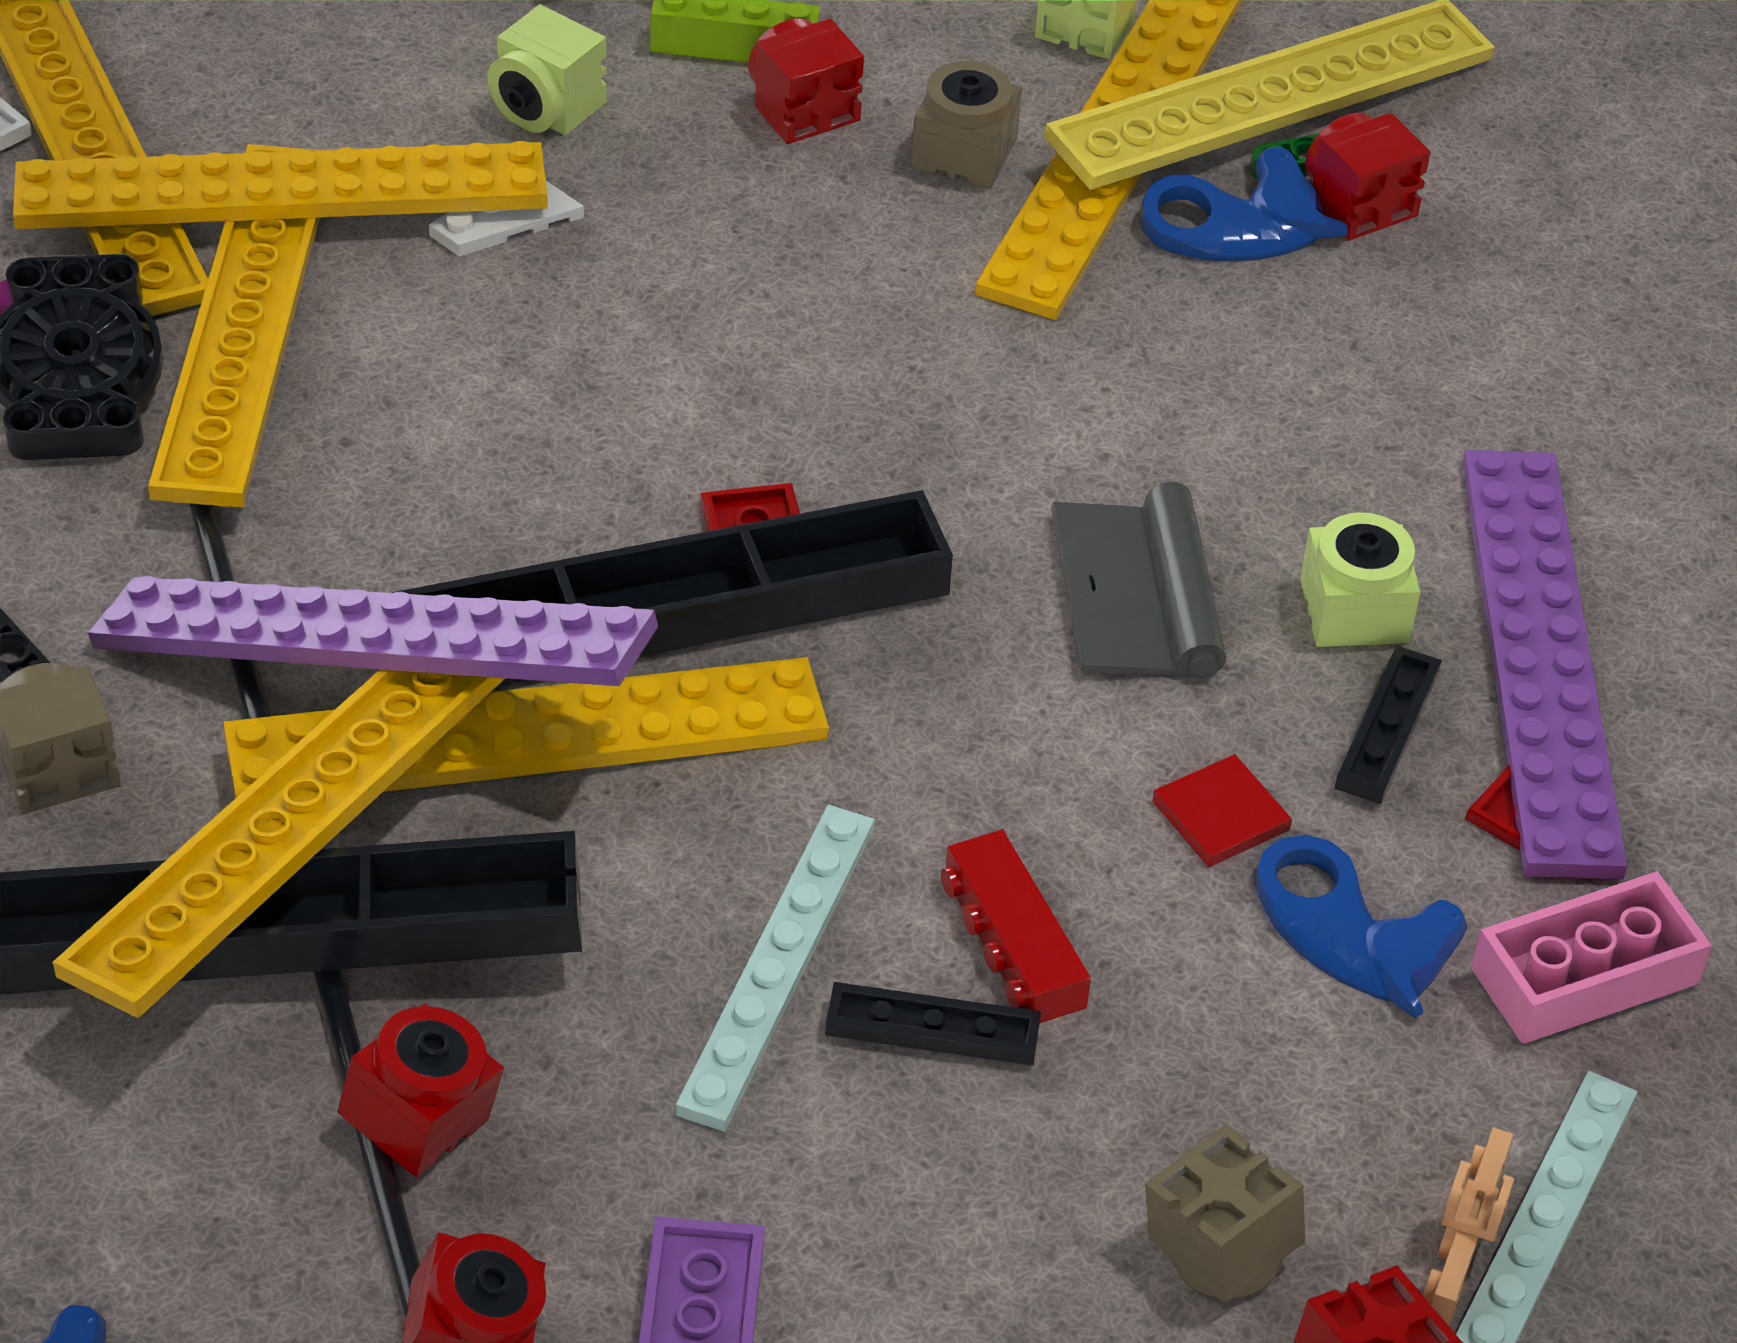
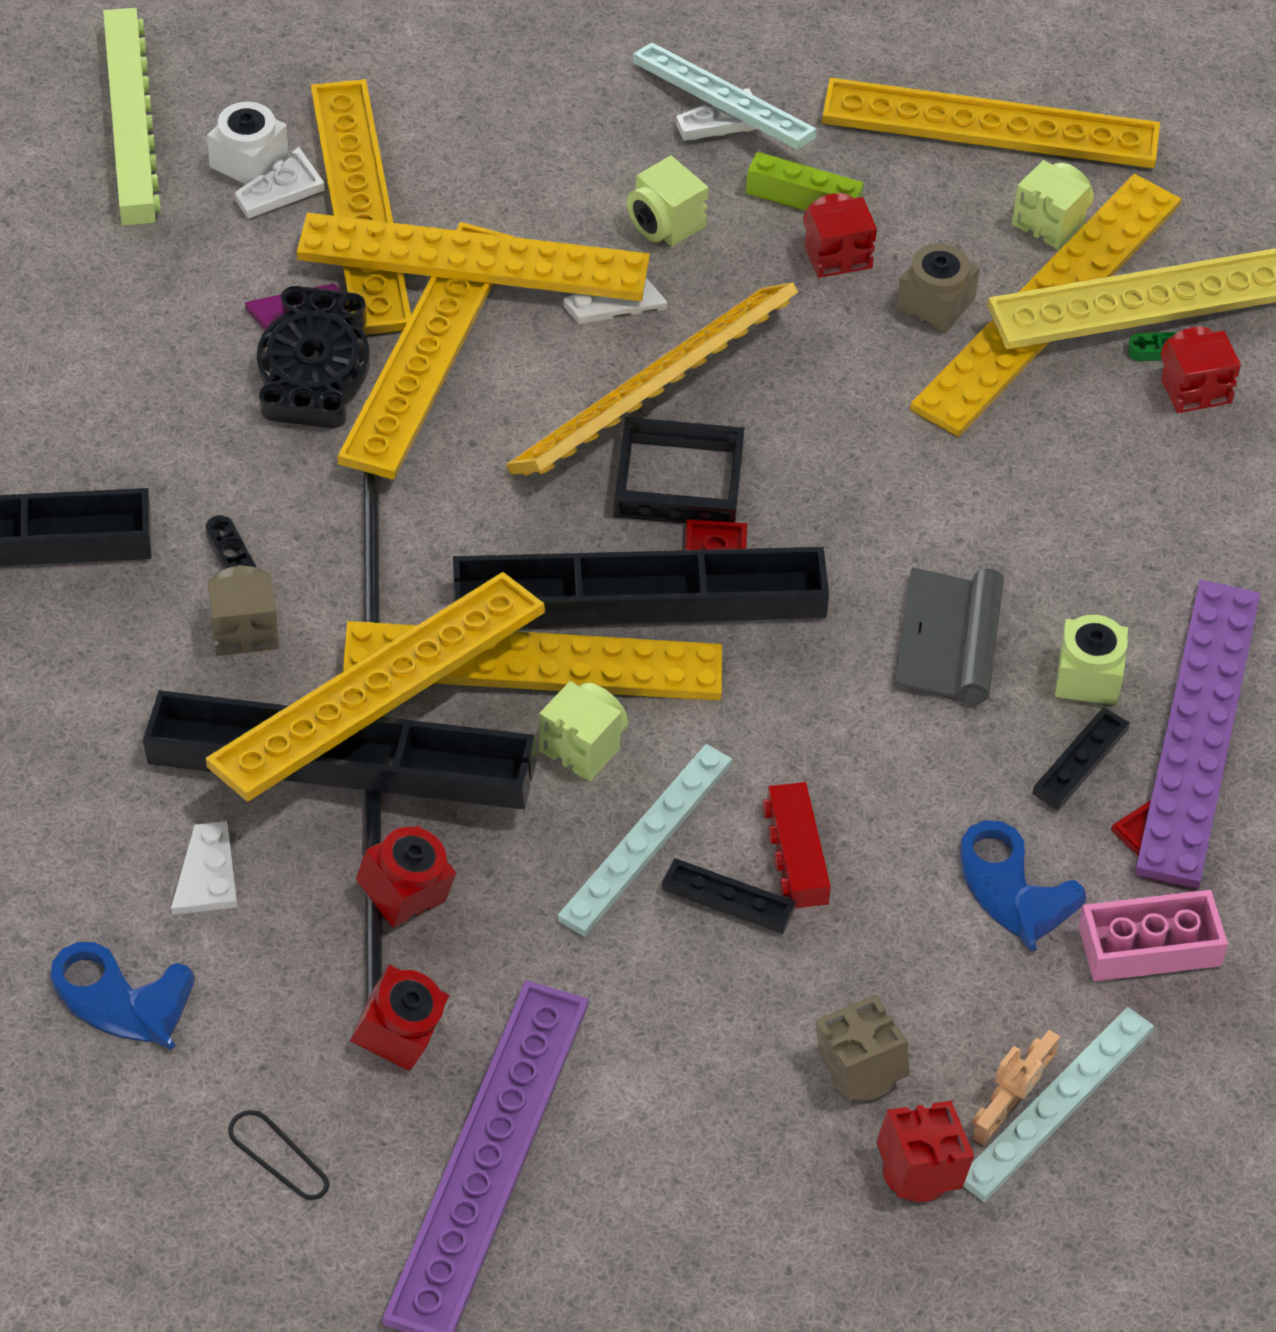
camera: 15 degrees right, 5 degrees up
medium lavender plate [88,576,658,686] -> none
blue animal [1140,147,1348,261] -> none
red tile [1152,754,1292,867] -> none
none -> white wing [171,821,237,915]
none -> yellow plate [505,282,798,476]
none -> yellowish green piece [539,681,628,782]
none -> black window [614,417,745,524]

